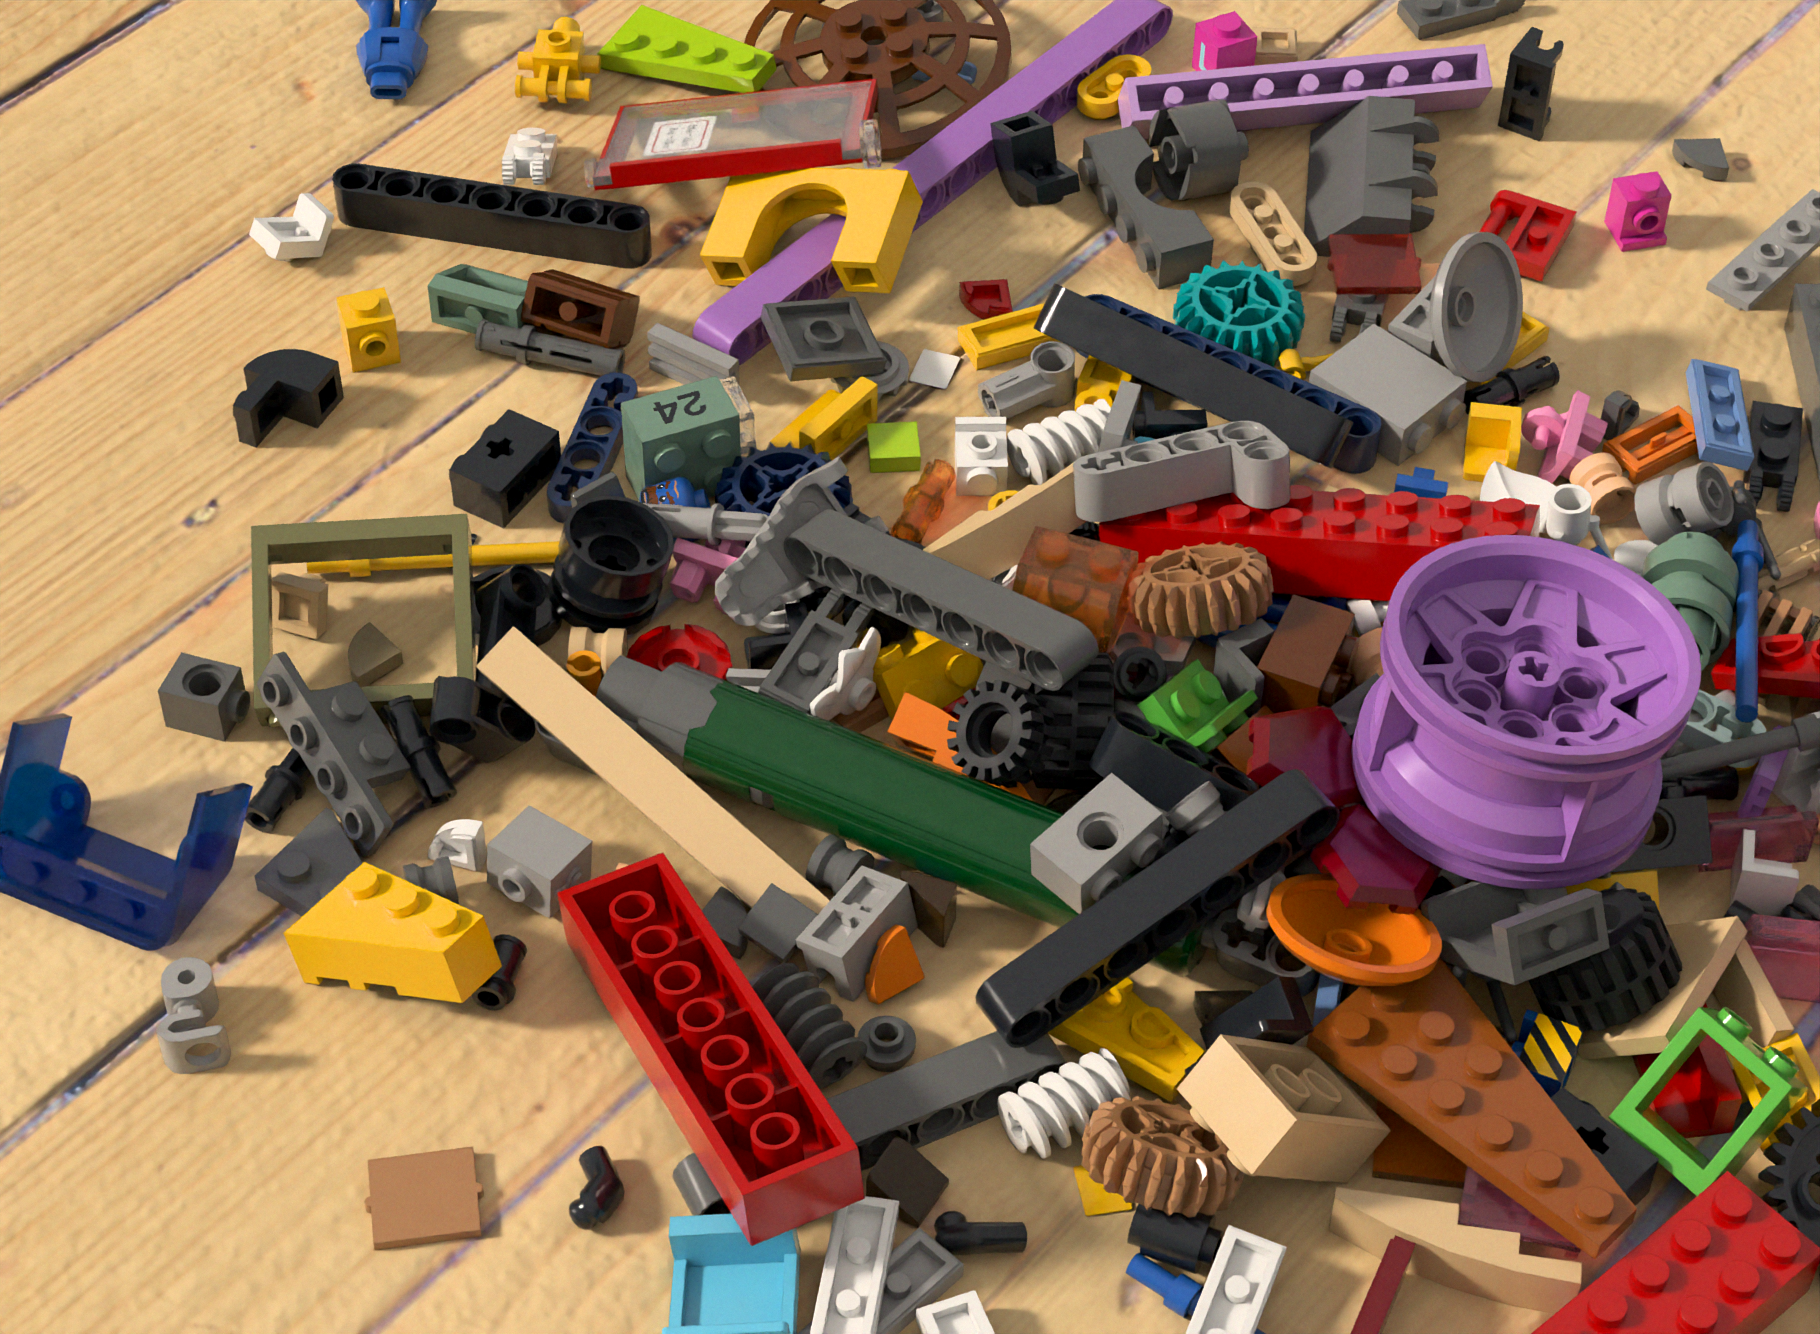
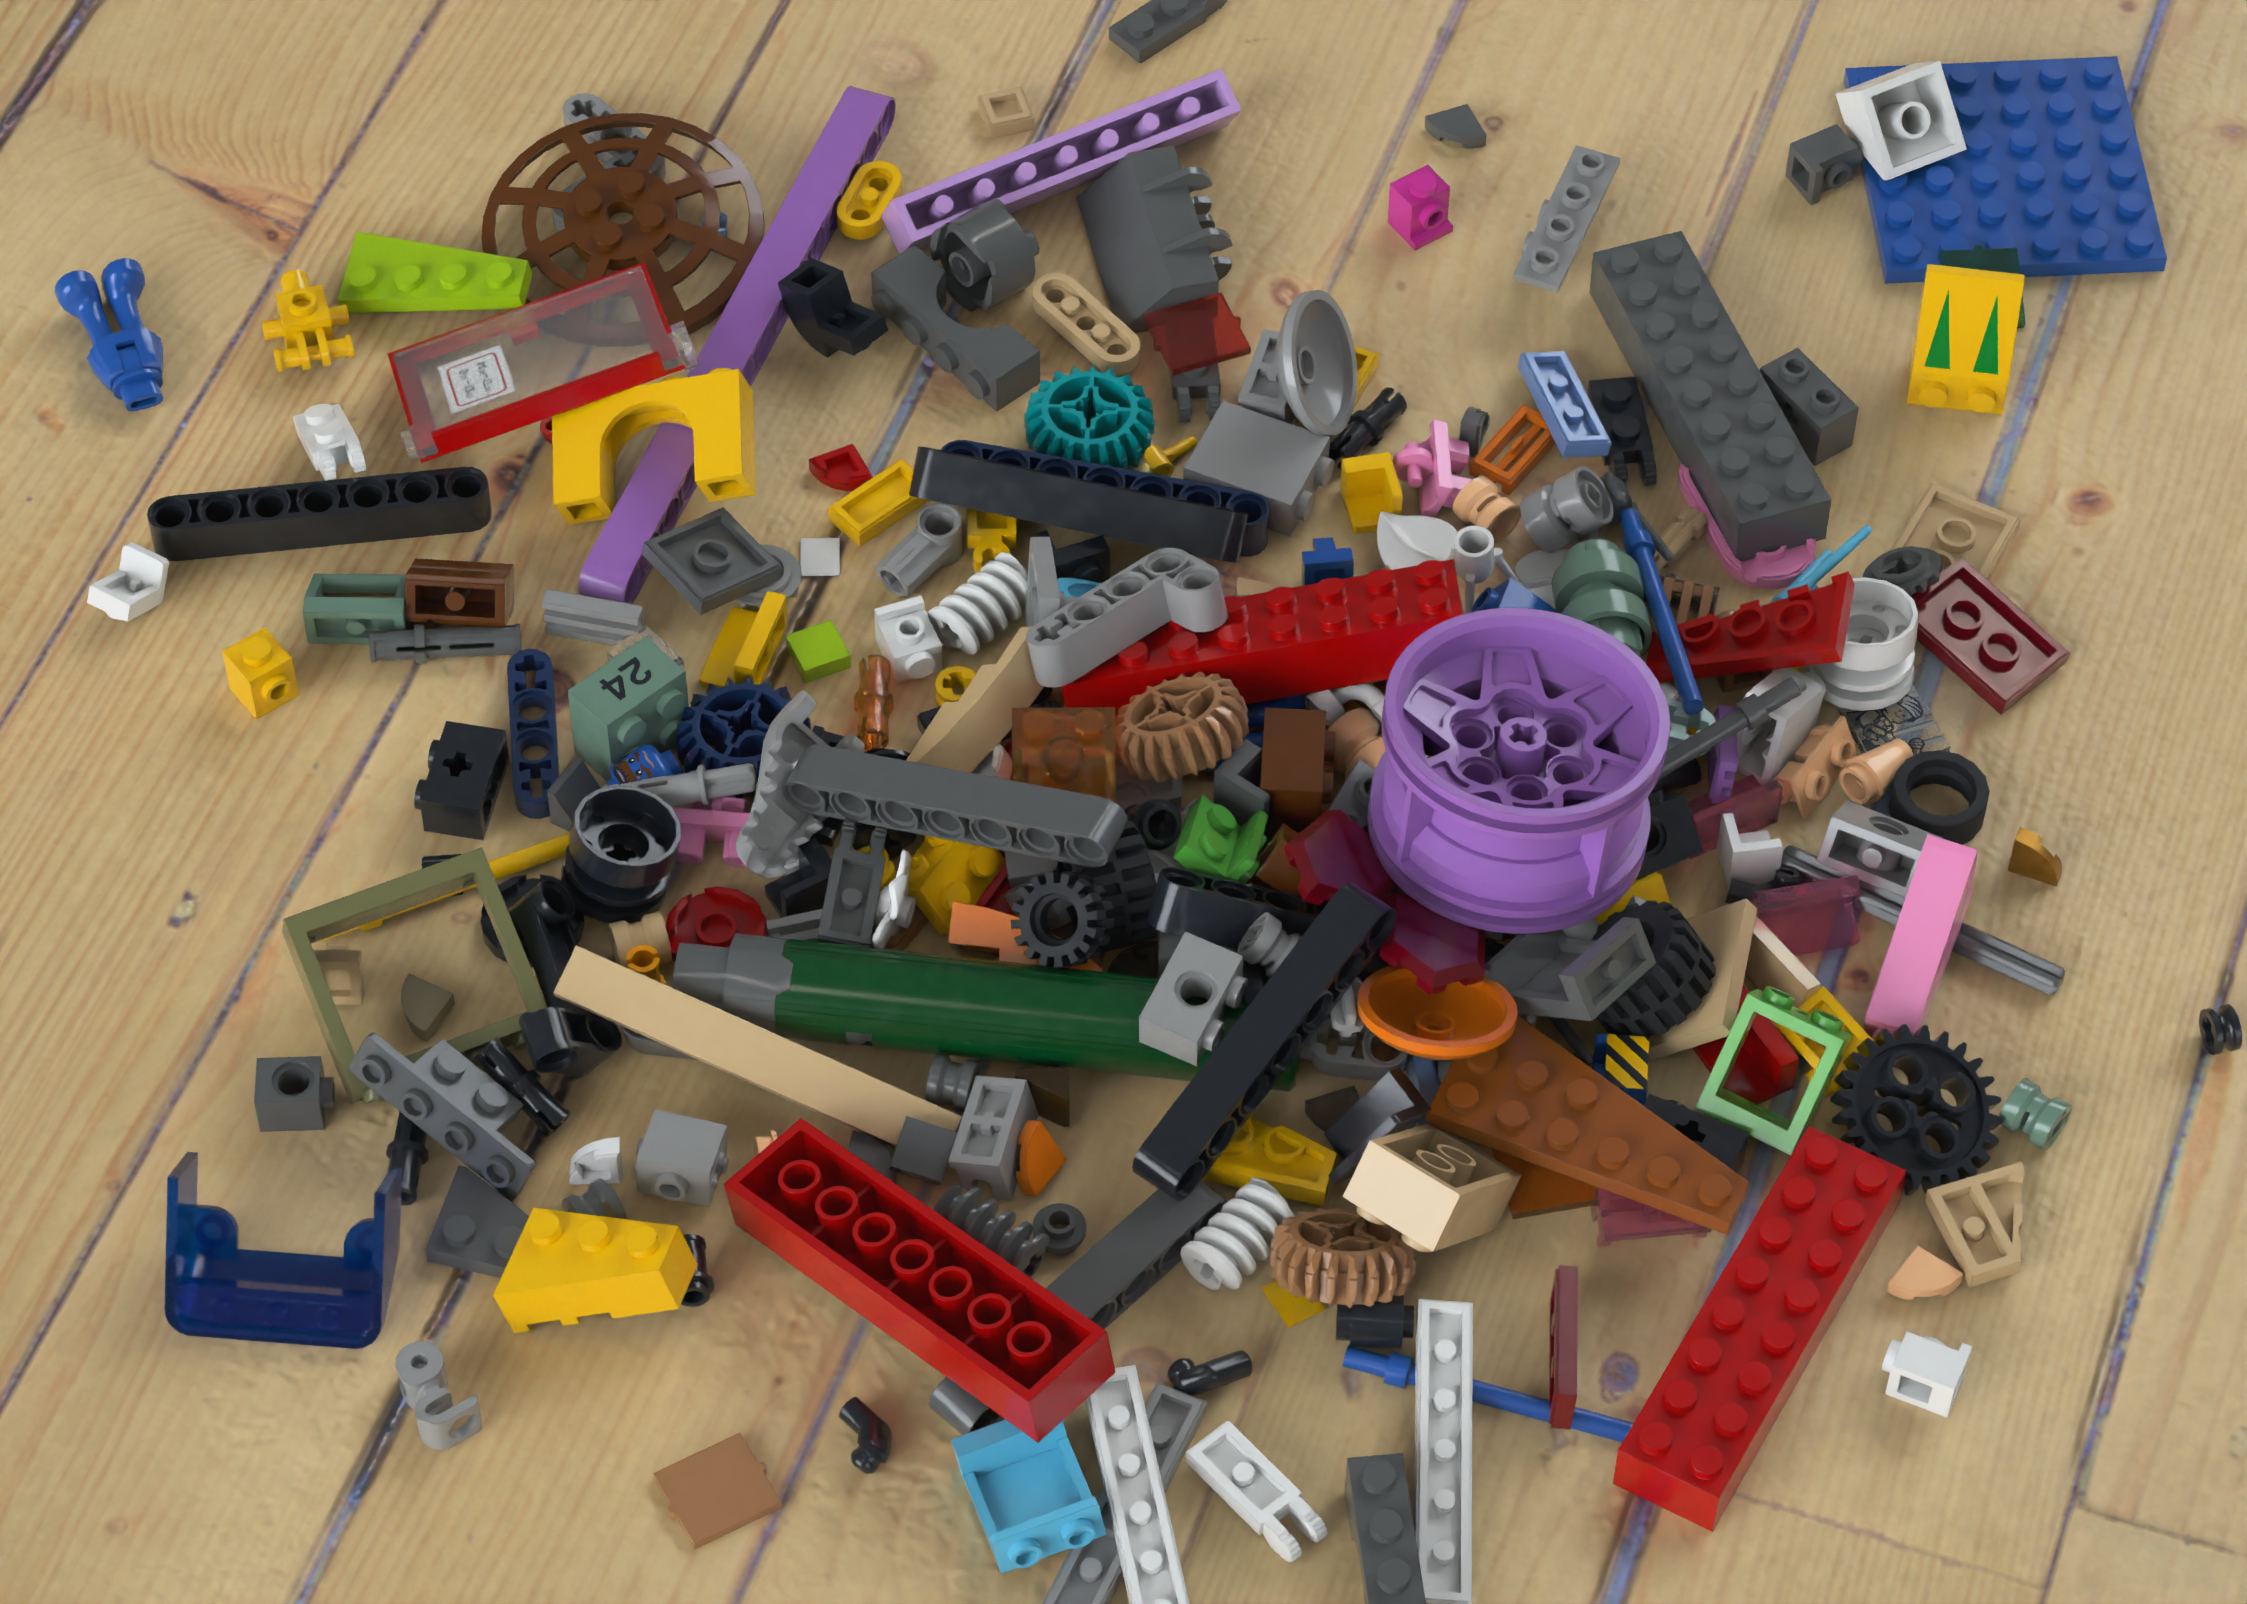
camera: 20 degrees left, 5 degrees up
black brick [233,349,344,448] -> none
dark brown slope [866,1136,949,1228] -> none
dark pink brick [1192,11,1258,71] -> none
tan slope [1329,1187,1582,1314] -> none
red plate [1479,190,1577,282] -> none
black hinge [1498,27,1564,141] -> none

